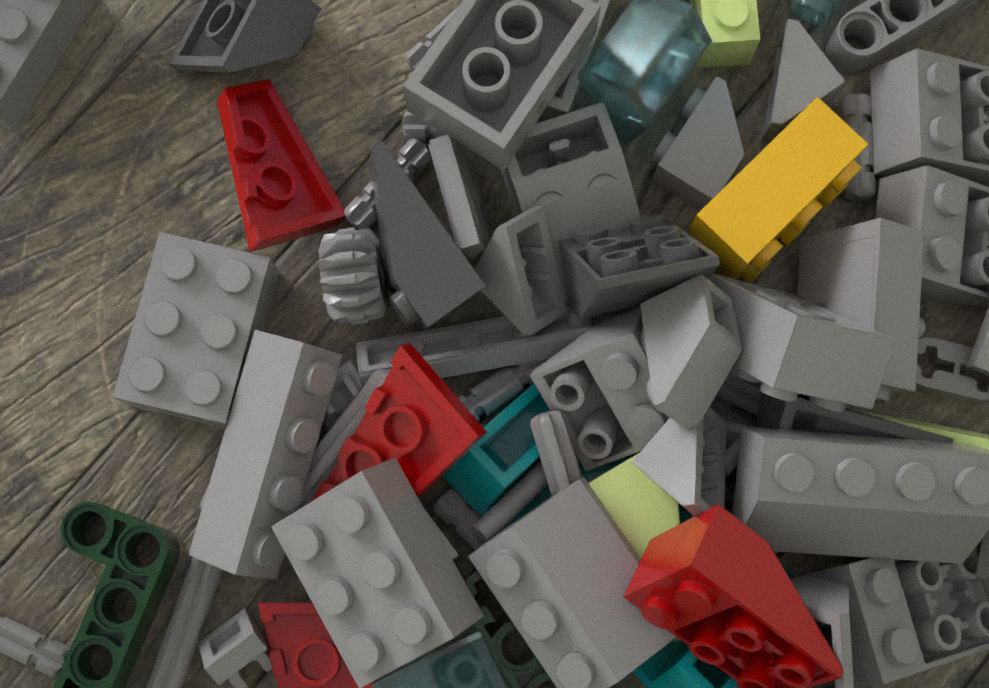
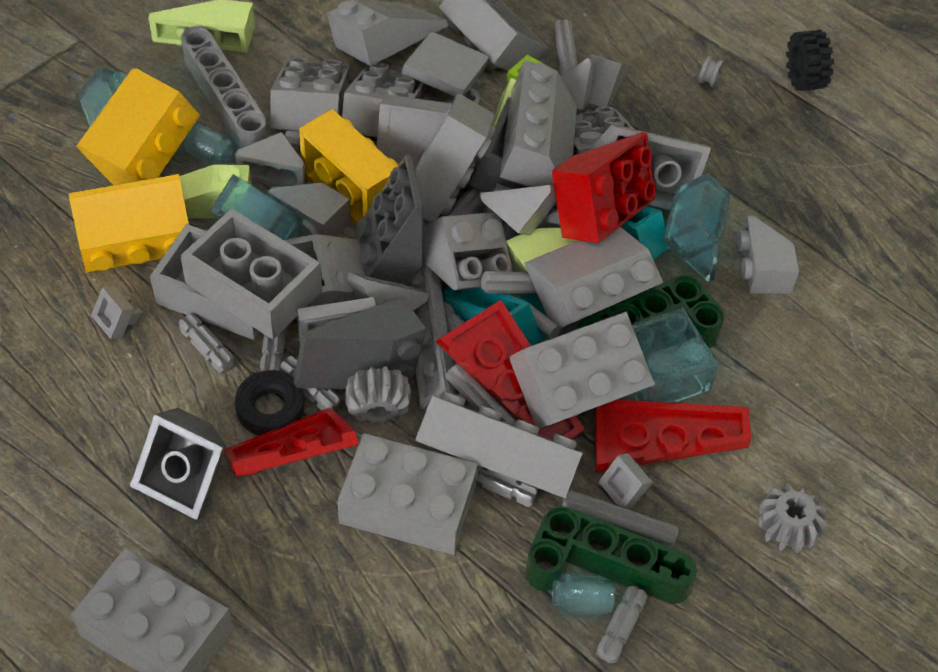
camera: 90 degrees left, 25 degrees down
light grey slope [640,274,742,430] -> none
none -> black tyre [235,370,305,435]
none -> clear light blue brick [552,573,615,618]

